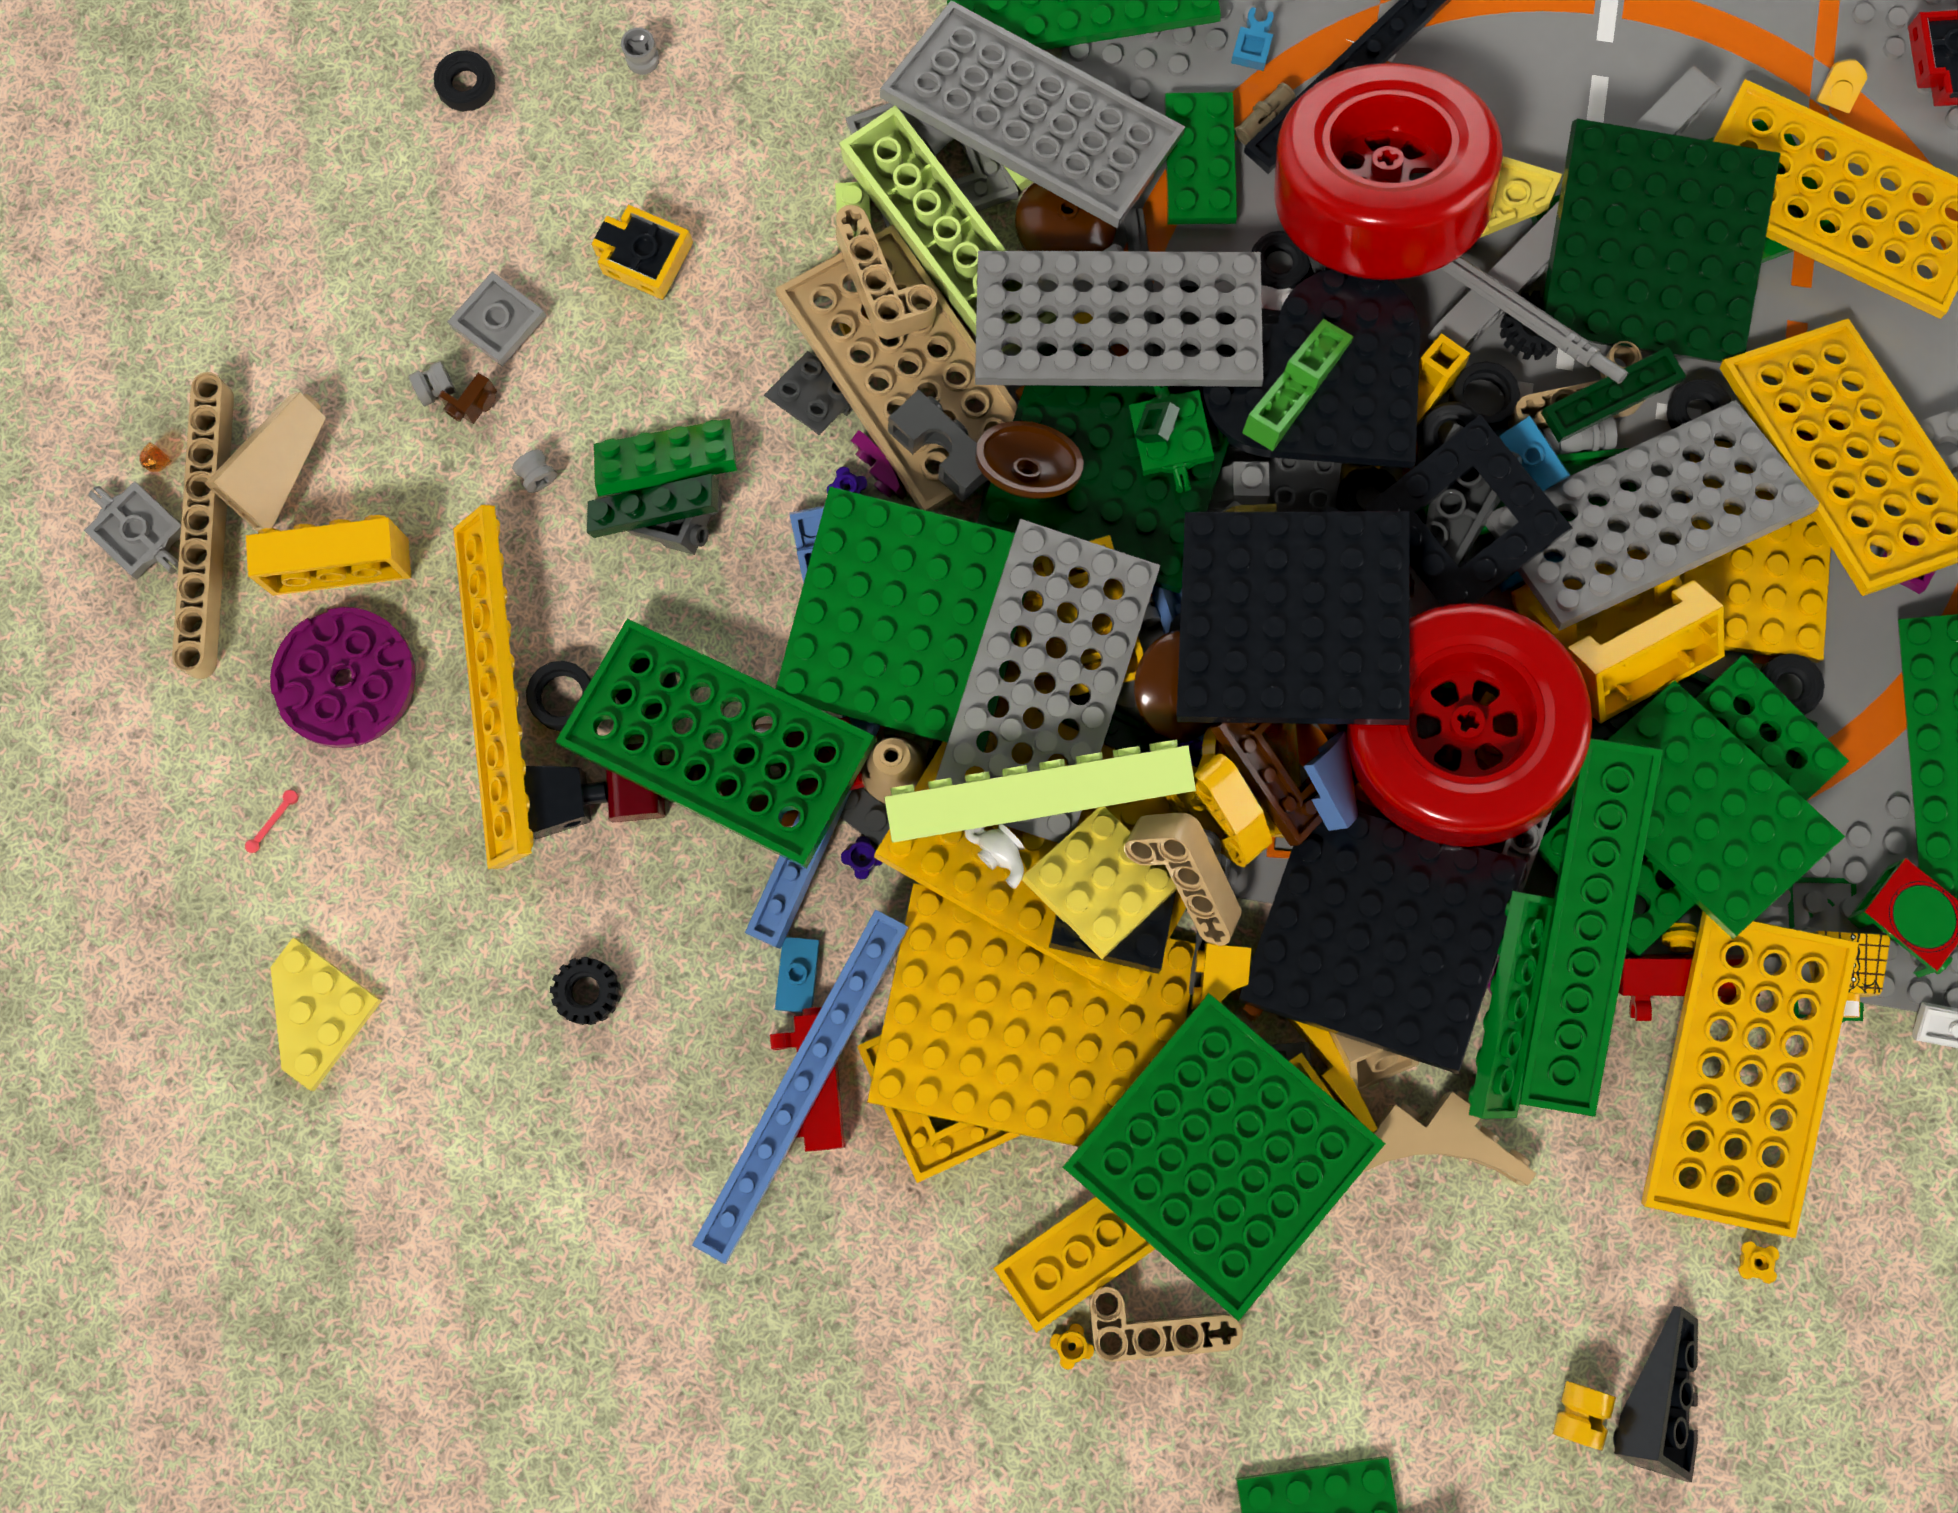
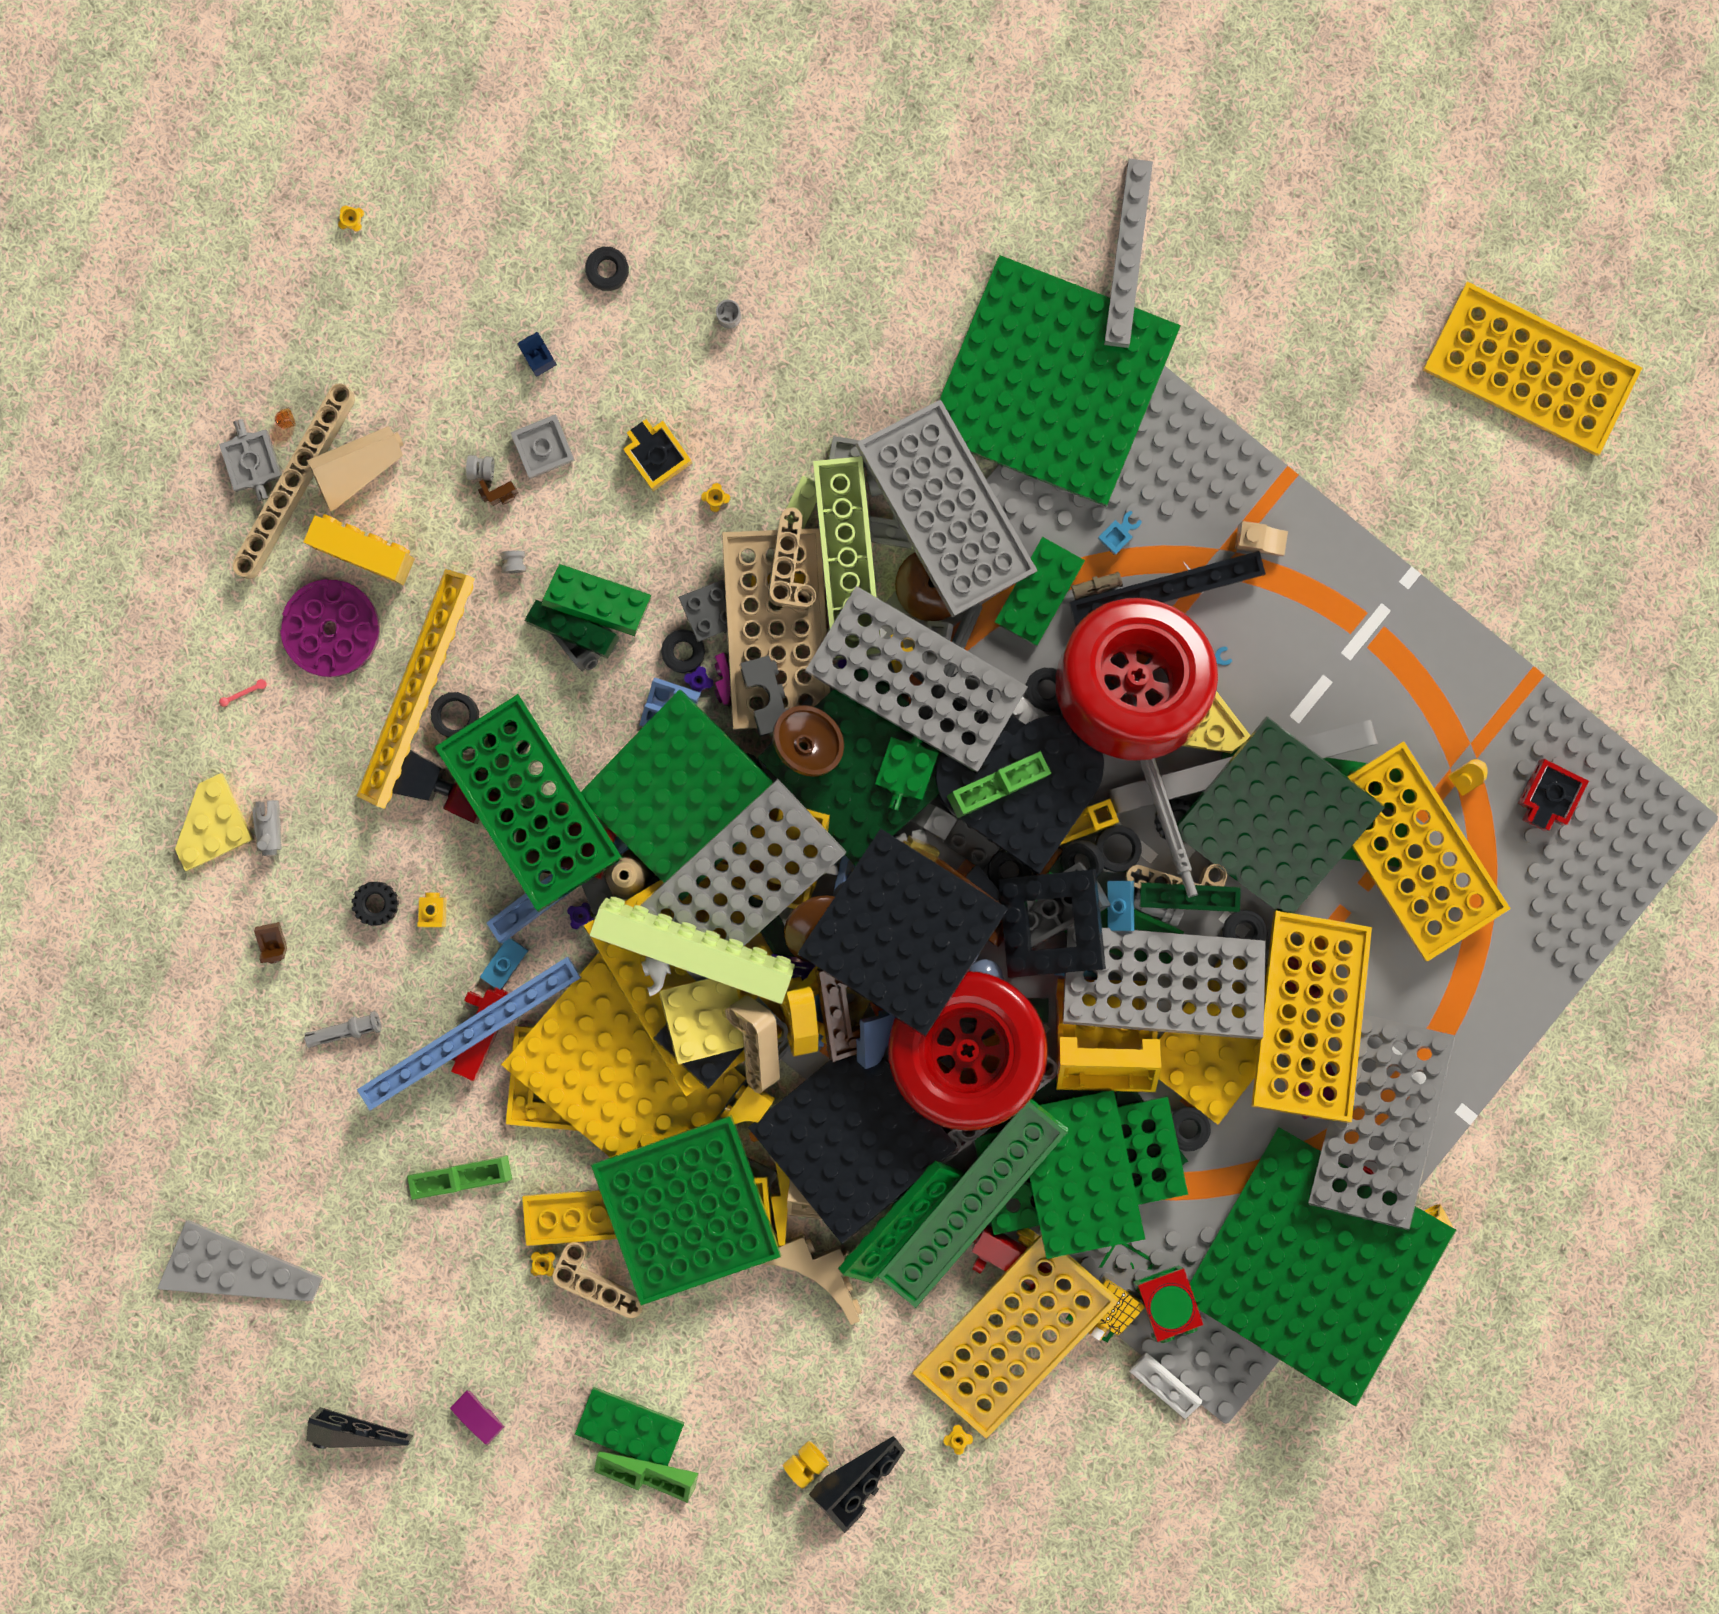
camera: 25 degrees right, 10 degrees up
dark green plate [1134,402,1180,443] -> none
none -> light grey piece [253,800,282,856]
none -> reddish brown bracket [254,922,287,964]
none -> light grey pin [304,1011,382,1048]
none -> yellow plate [338,205,364,232]
none -> bright green slope [407,1155,512,1200]
none -> yellow brick [417,892,447,927]
none -> dark blue bracket [517,332,557,377]
none -> black tyre [661,629,705,673]
none -> yellow plate [701,483,730,512]

